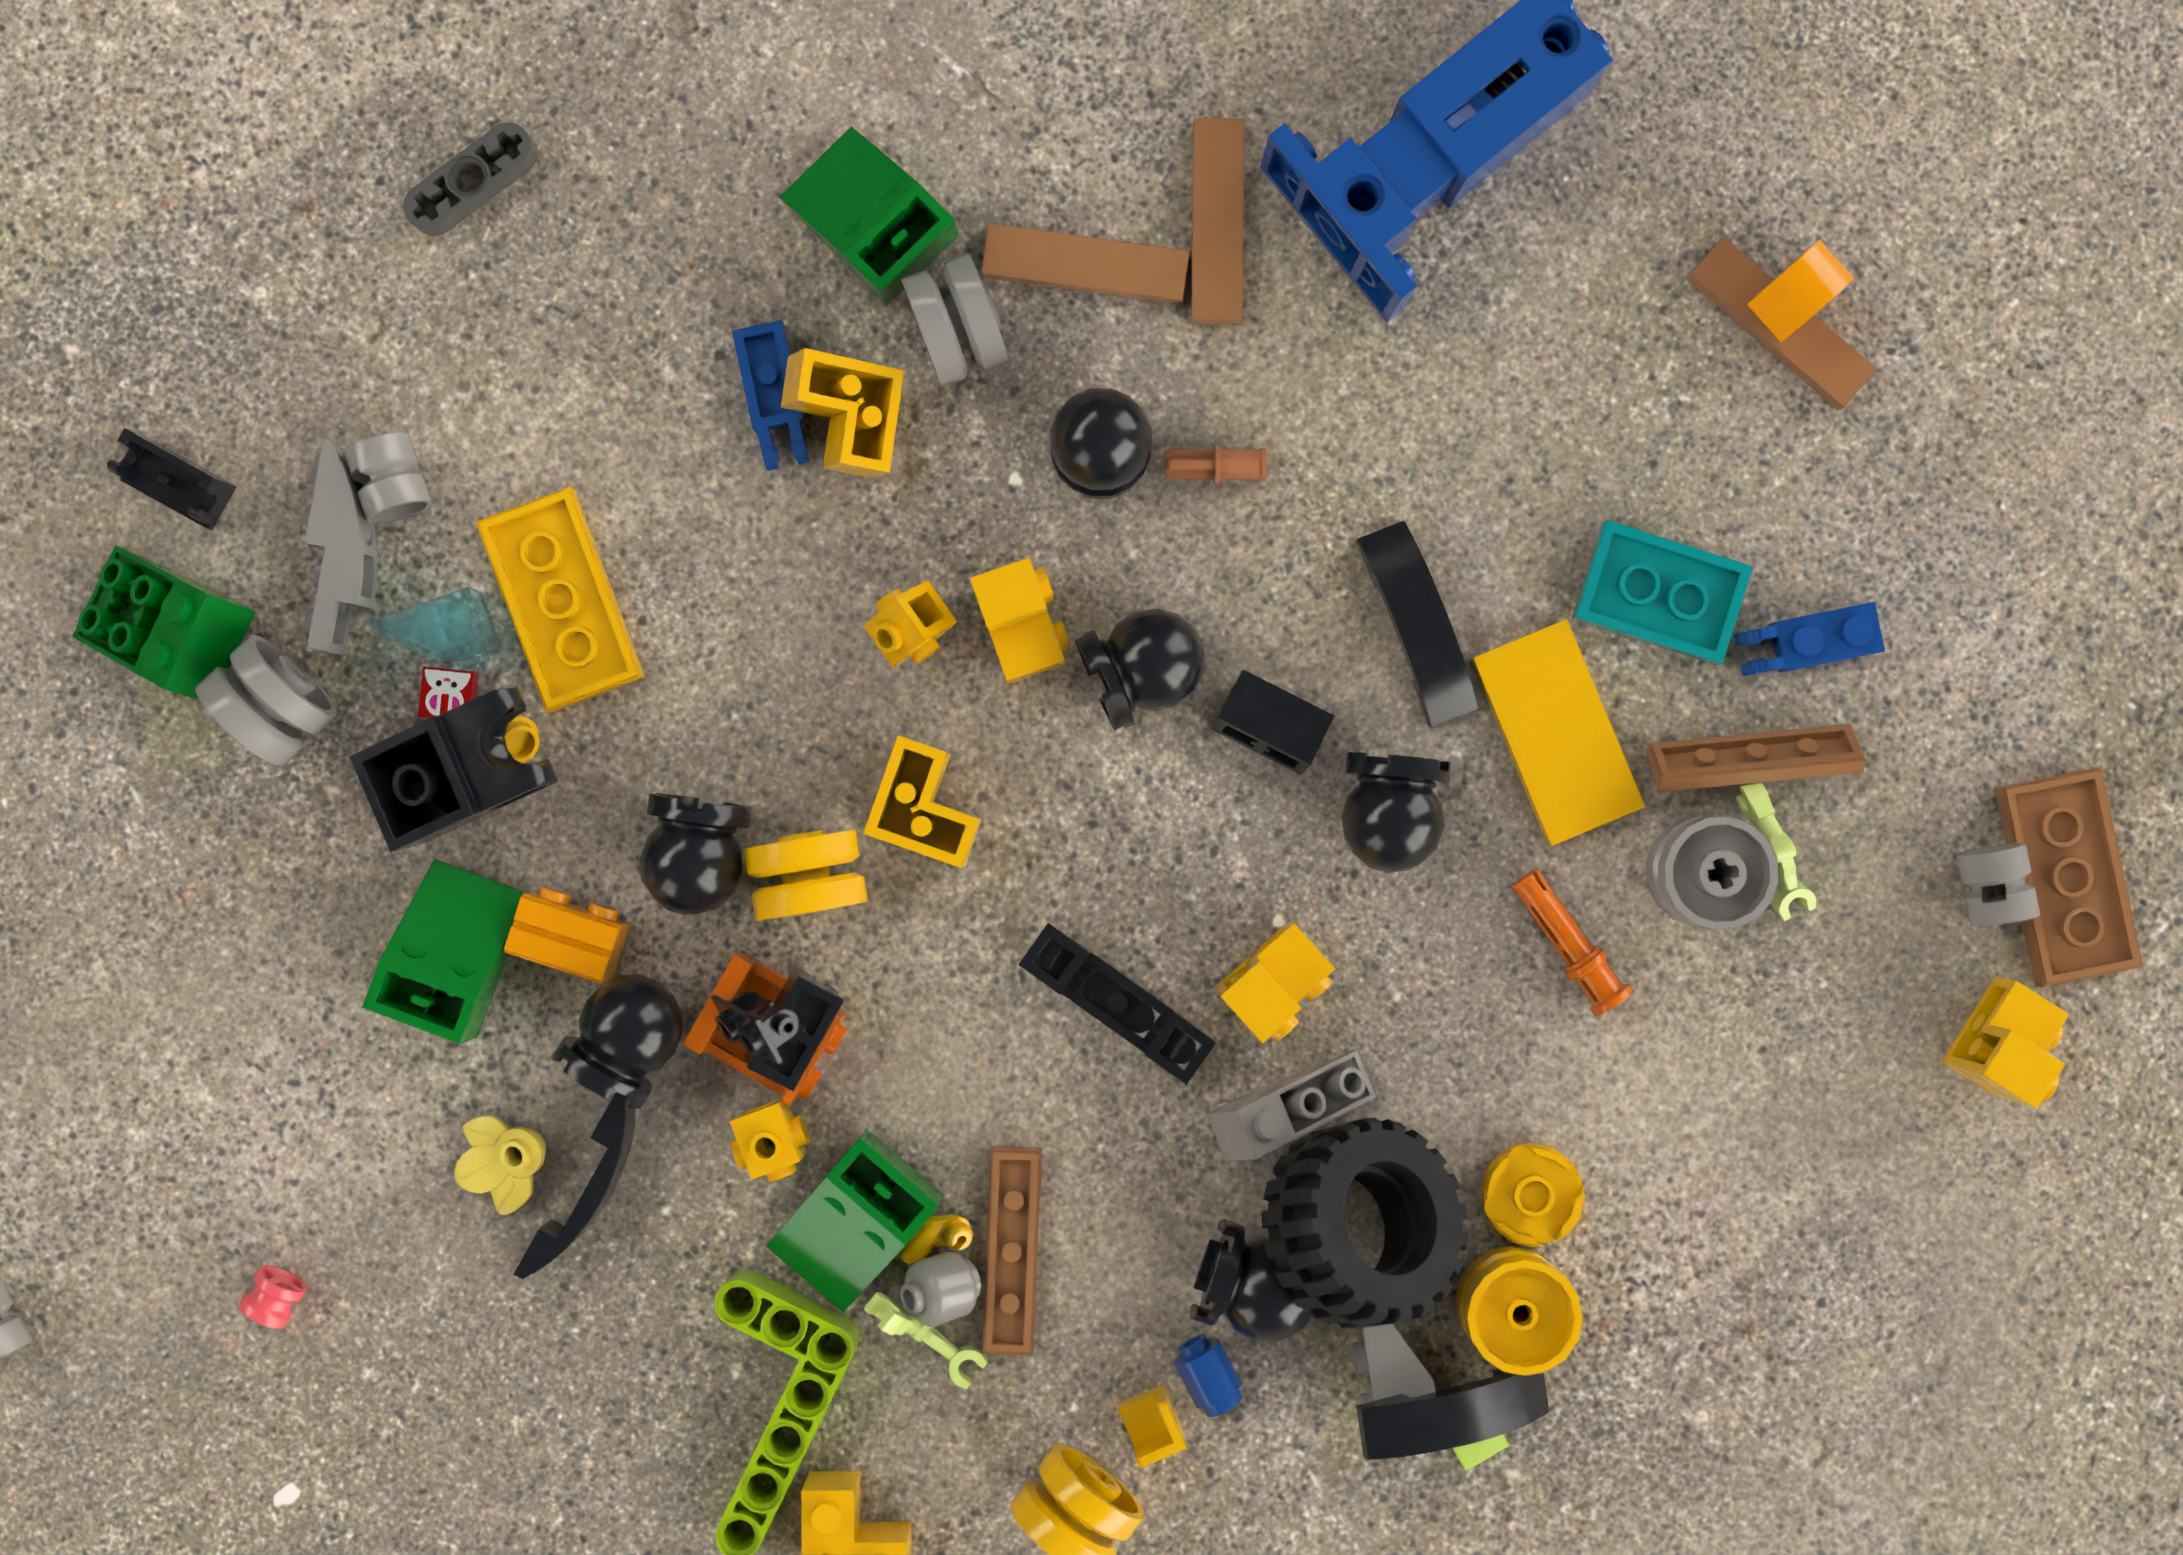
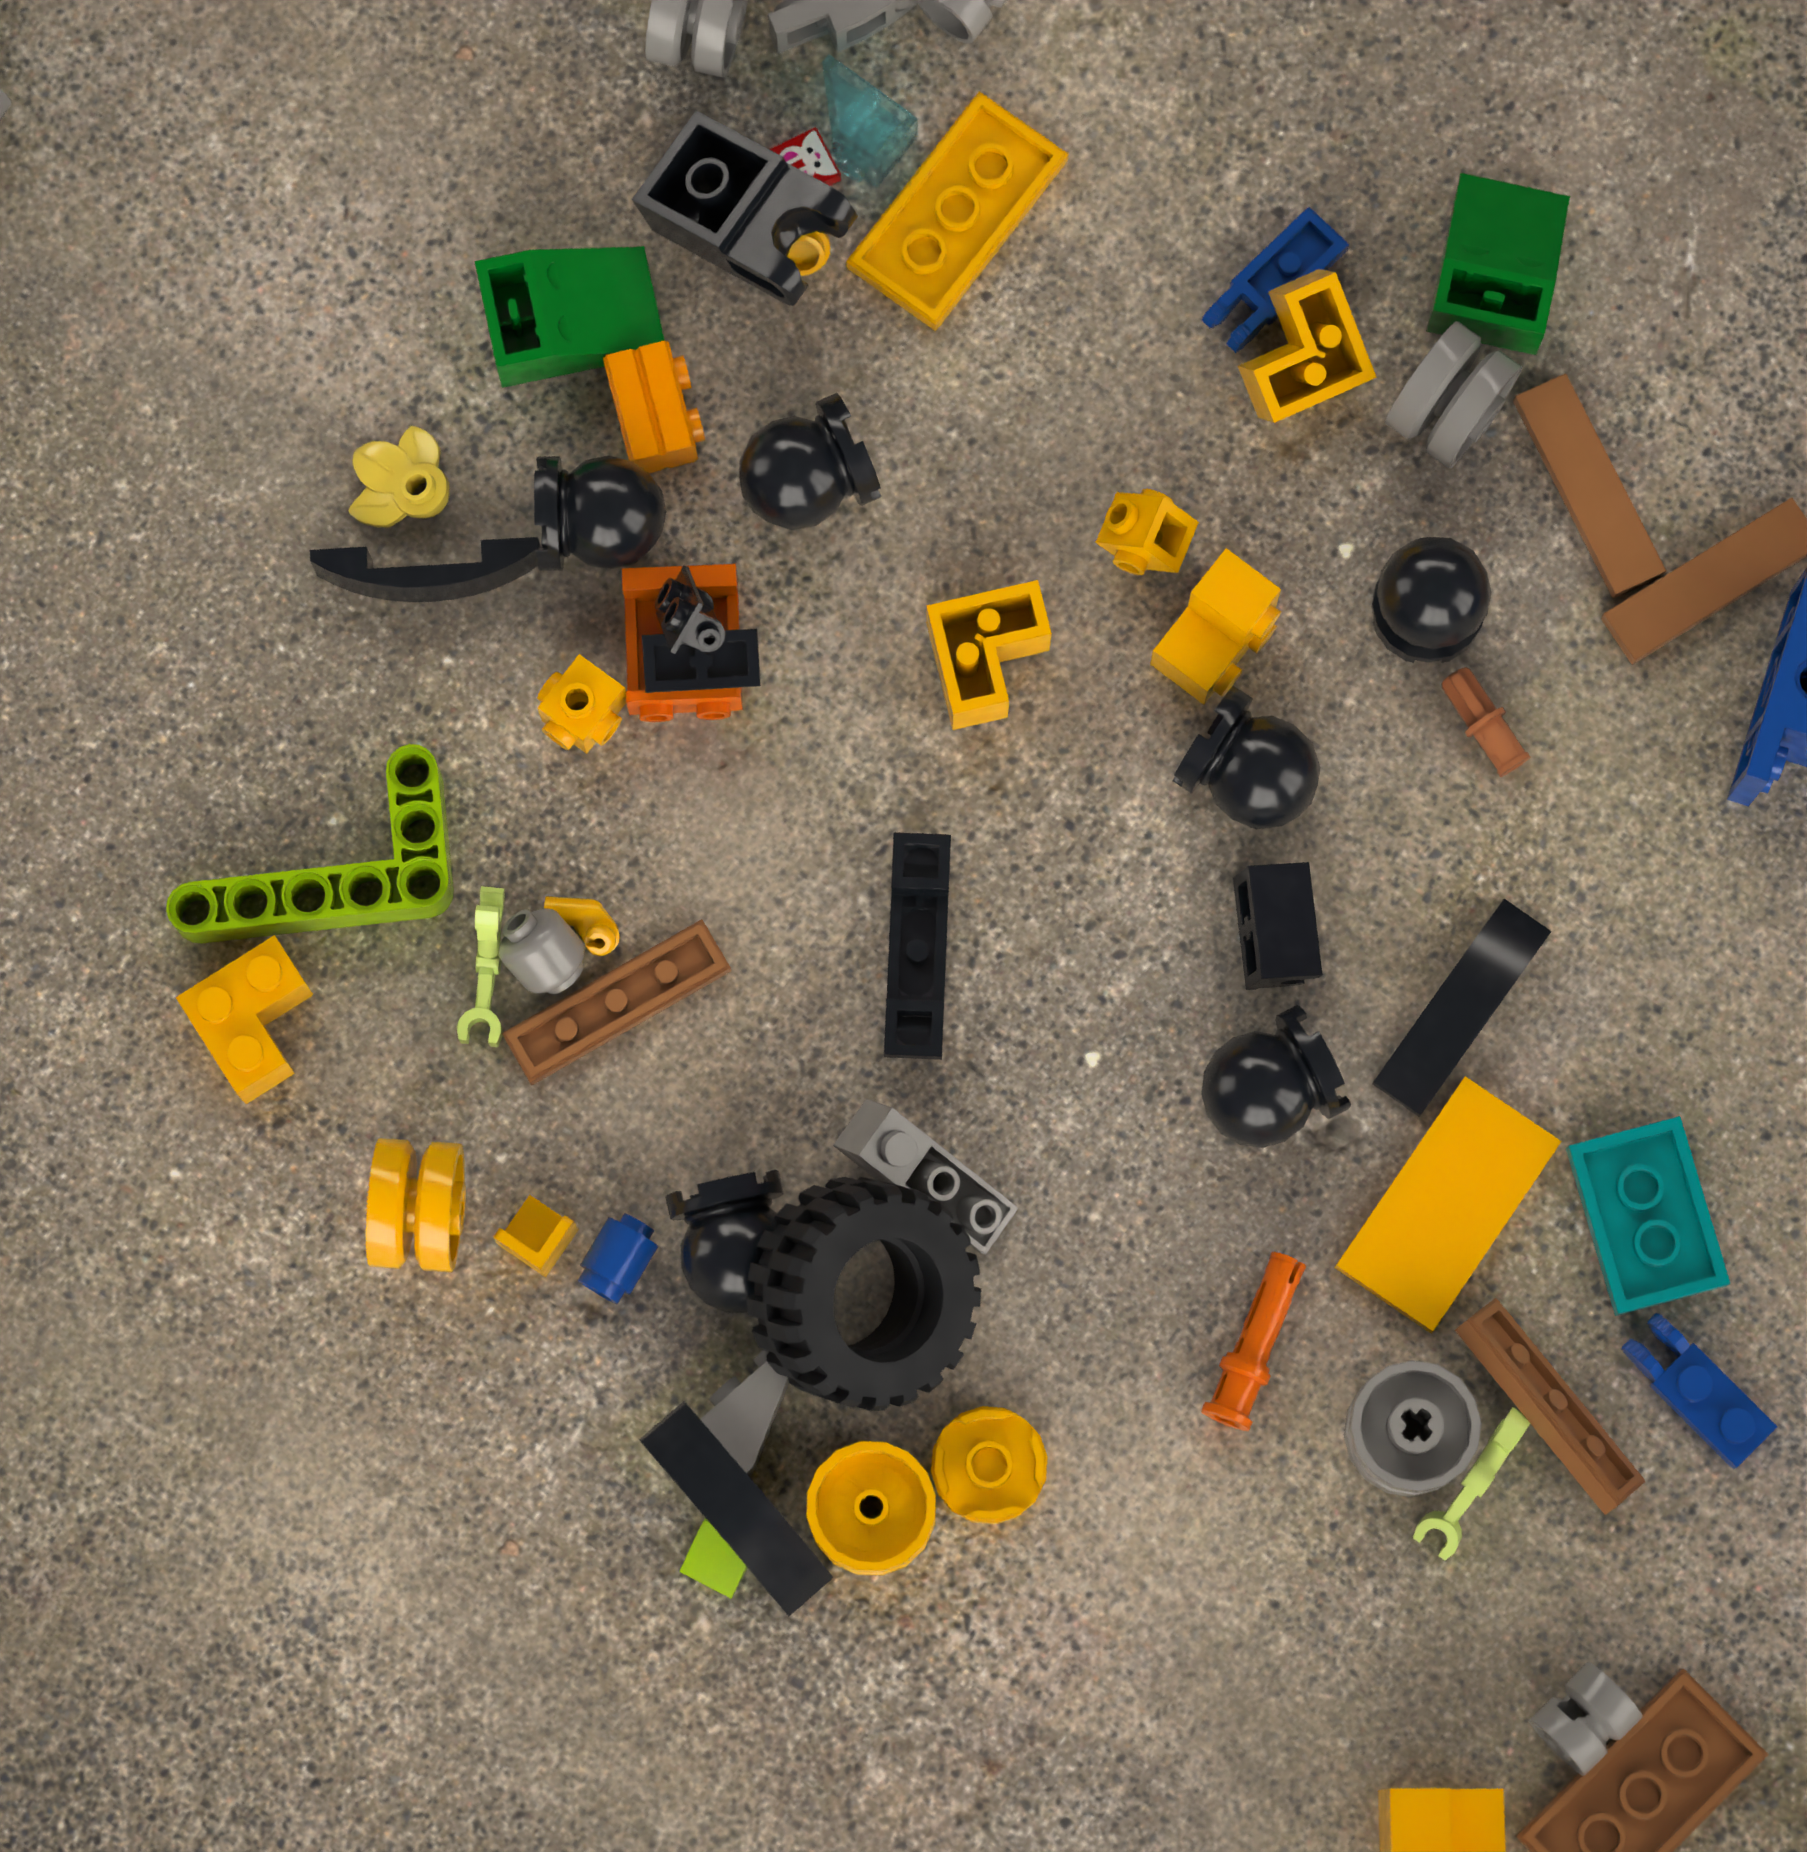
camera: 60 degrees right, 10 degrees down
coral wheel [238,1265,307,1329] -> none
yellow wheel [743,830,869,921] -> none
green slope [766,1128,944,1313] -> none
yellow brick [1214,920,1335,1044] -> none

